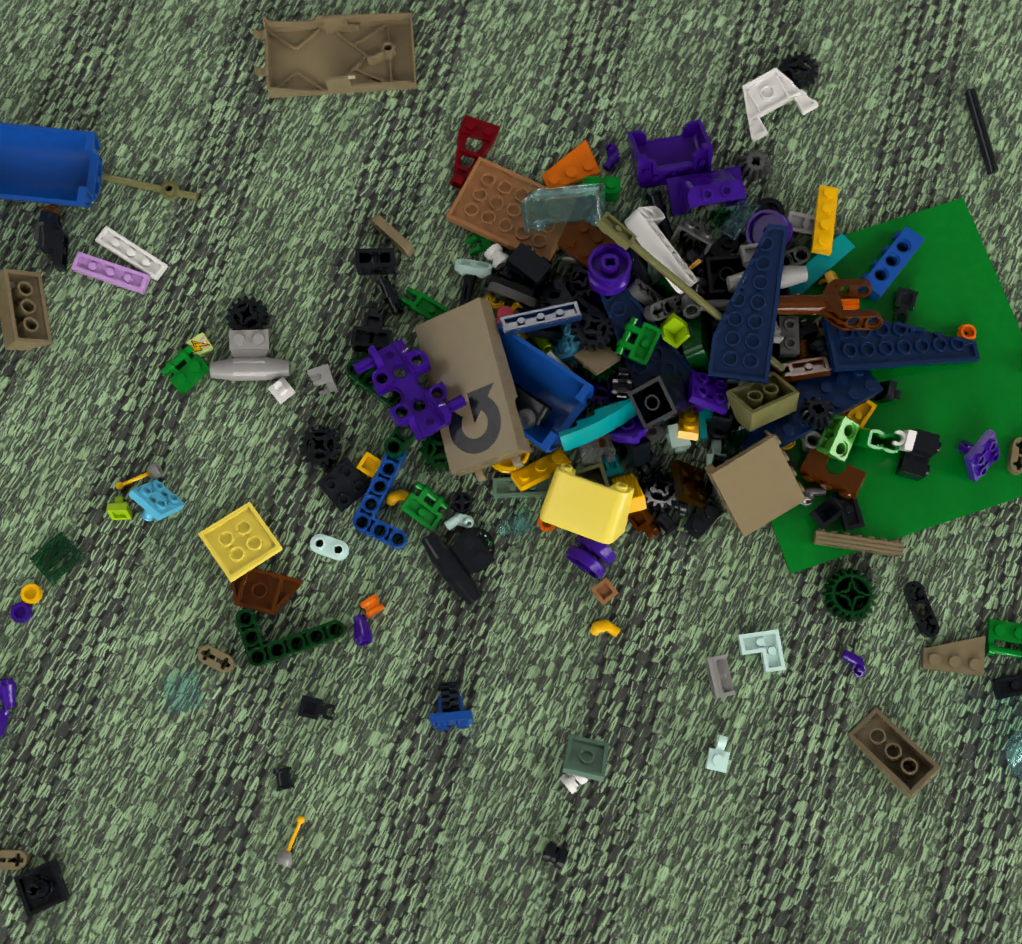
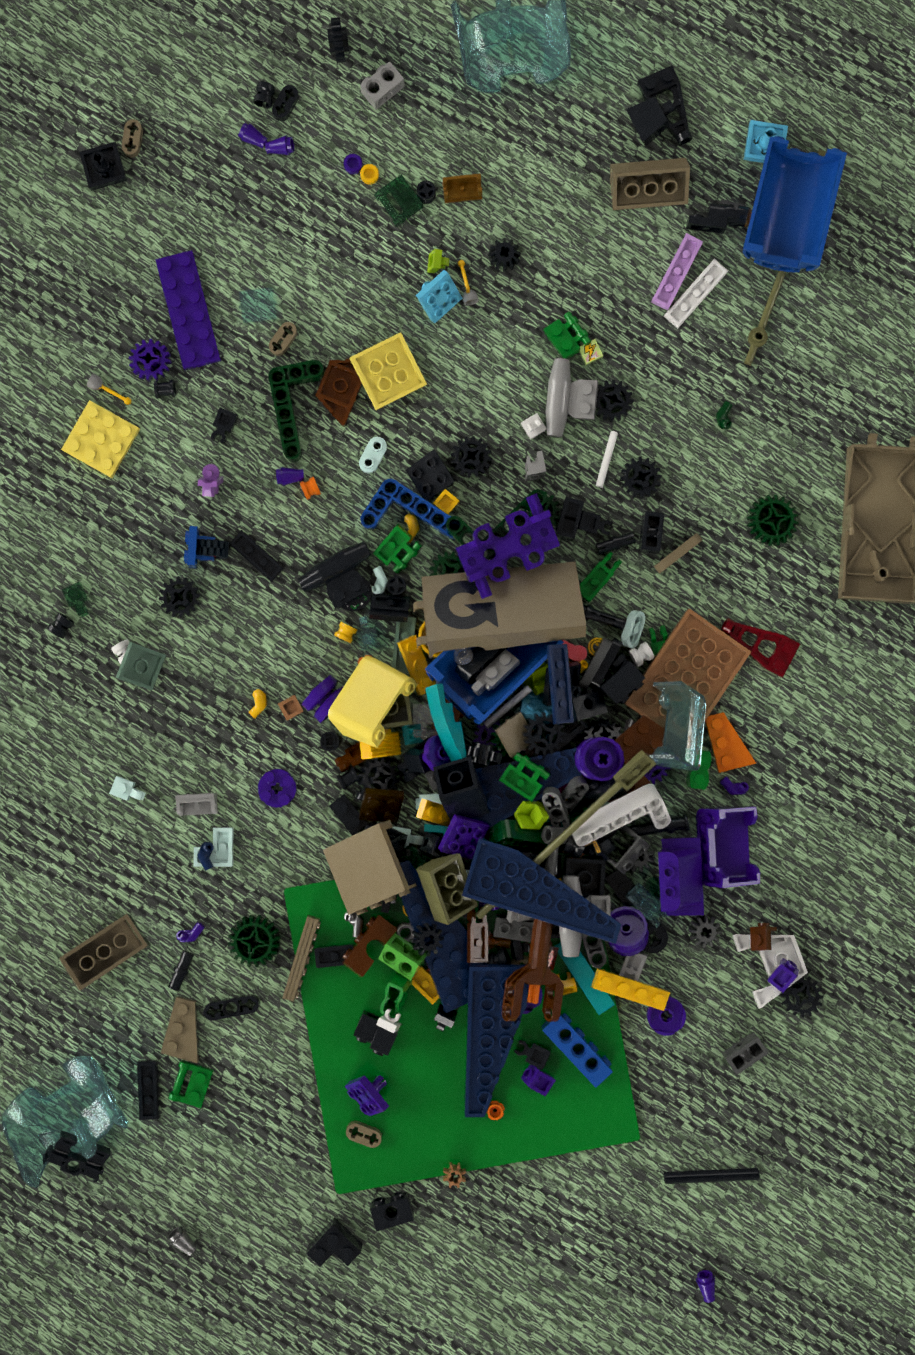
camera: 100 degrees right, 10 degrees up
black panel [809,495,847,530] -> none
none -> light yellow plate [61,400,140,478]
none -> clear green plate [62,582,89,617]
none -> dark purple gear [128,339,172,382]
none -> dark purple plate [155,250,221,370]
none -> black gear [159,576,202,618]
none -> black pin [168,950,194,991]
none -> dark blue arm [197,842,214,871]
none -> medium lavender hips [198,464,224,497]
none -> black tile [229,530,284,582]
none -> dark purple plate [258,769,297,808]
none -> black wheel [320,732,341,751]
none -> yellow wheel [334,622,358,644]
none -> black plate [369,593,410,622]
none -> black wheel [417,181,436,204]
none -> pearl gold hinge [443,173,482,203]
none -> light grey hinge [471,649,520,696]
none -> black gear [488,238,521,272]
none -> dark purple bracket [521,1064,556,1096]
none -> white bar [596,431,618,488]
none -> black gear [620,457,662,499]
none -> dark purple plate [646,996,686,1036]
none -> dark green arm [716,401,733,430]
none -> dark grey brick [722,1032,769,1075]
none -> dark green gear [746,494,799,546]
none -> reddish brown bracket [750,923,777,951]
none -> dark purple bracket [767,958,799,993]

